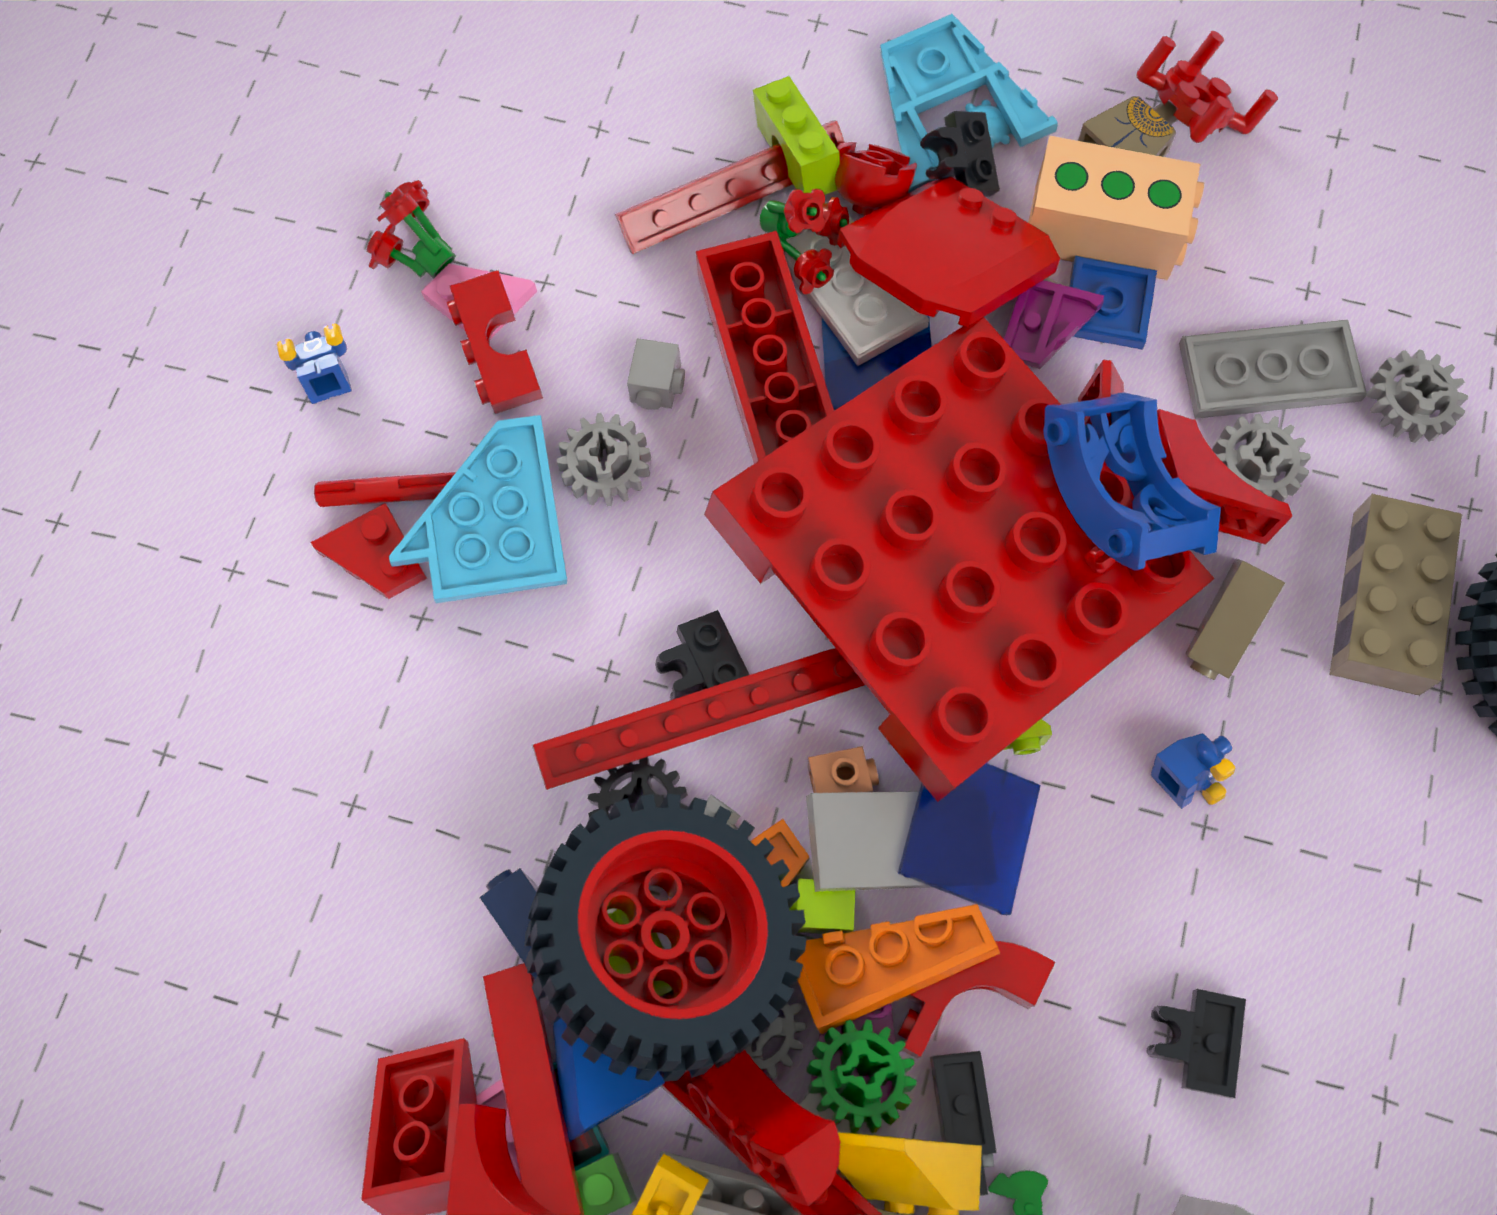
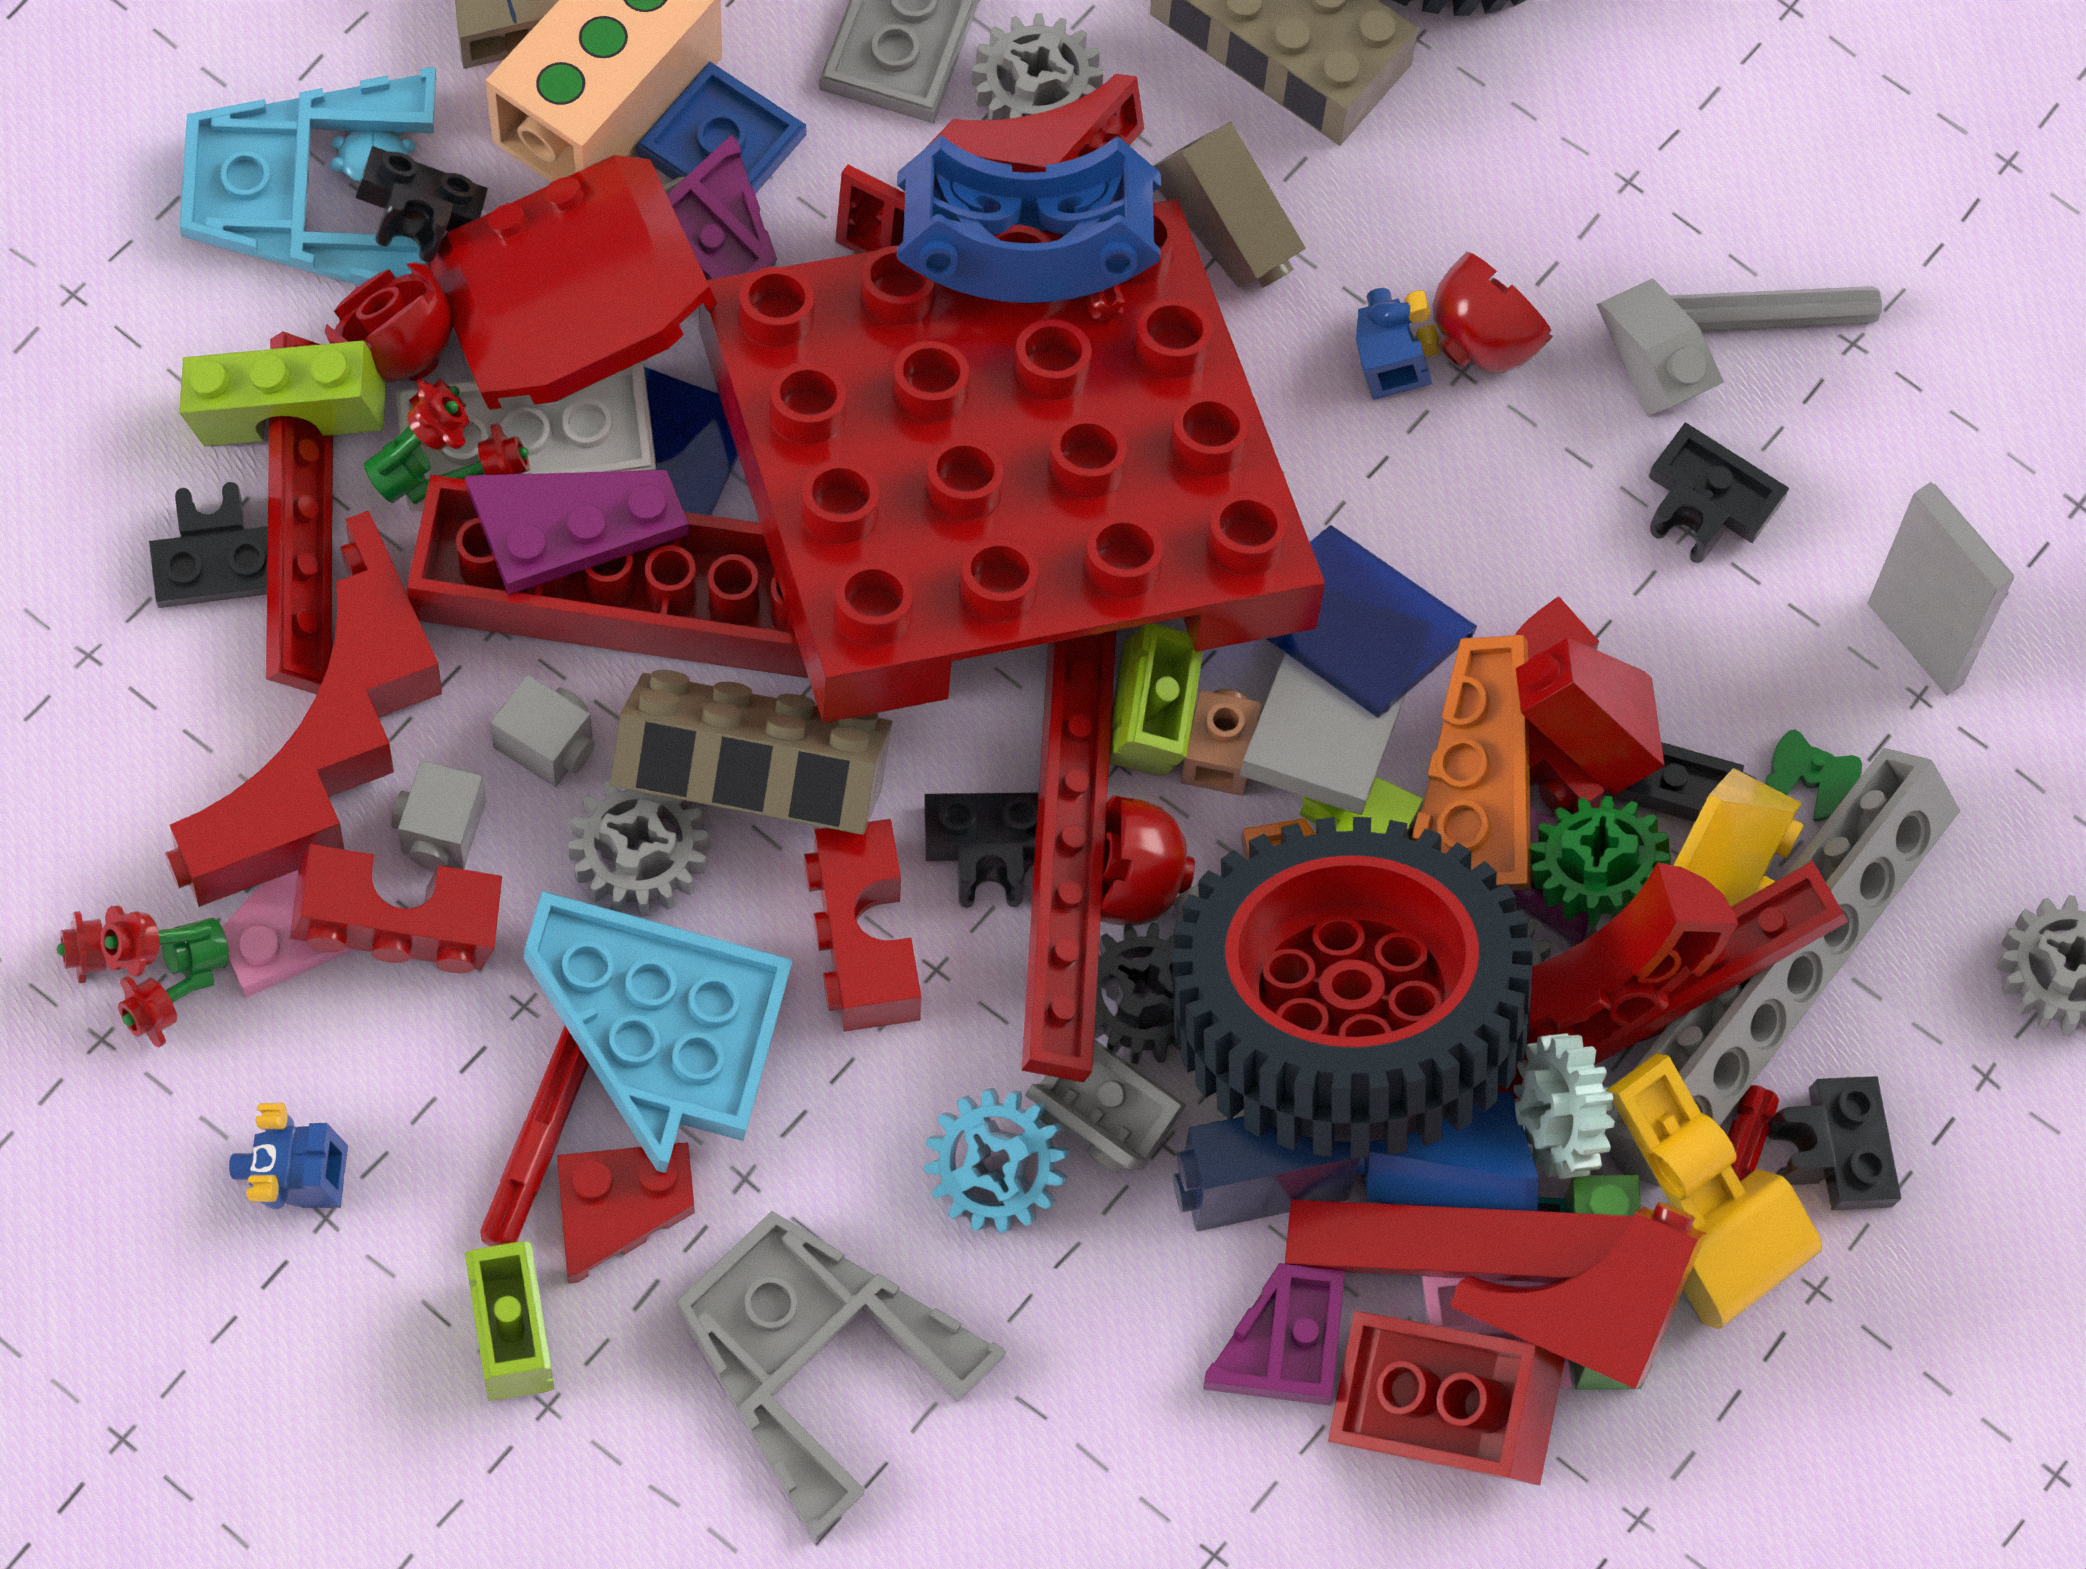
camera: 75 degrees left, 5 degrees down
none -> black plate [149,482,268,608]
none -> red arch [165,510,442,907]
none -> light grey brick [391,760,486,869]
none -> lime brick [464,1241,554,1401]
none -> magenta wing [465,470,689,595]
none -> dark tan brick [610,670,893,835]
none -> light grey wing [676,1211,1006,1541]
none -> red arch [804,819,922,1032]
none -> medium azure gear [924,1088,1070,1233]
none -> light grey bracket [1025,1039,1186,1173]
none -> red cylinder [1101,795,1195,926]
none -> lime brick [1109,623,1203,776]
none -> magenta wing [1203,1263,1345,1405]
none -> red cylinder [1432,251,1553,373]
none -> light aqua gear [1513,1033,1615,1179]
none -> red slope [1516,637,1665,796]
none -> light grey slope [1596,278,1724,416]
none -> light grey axle [1670,286,1882,330]

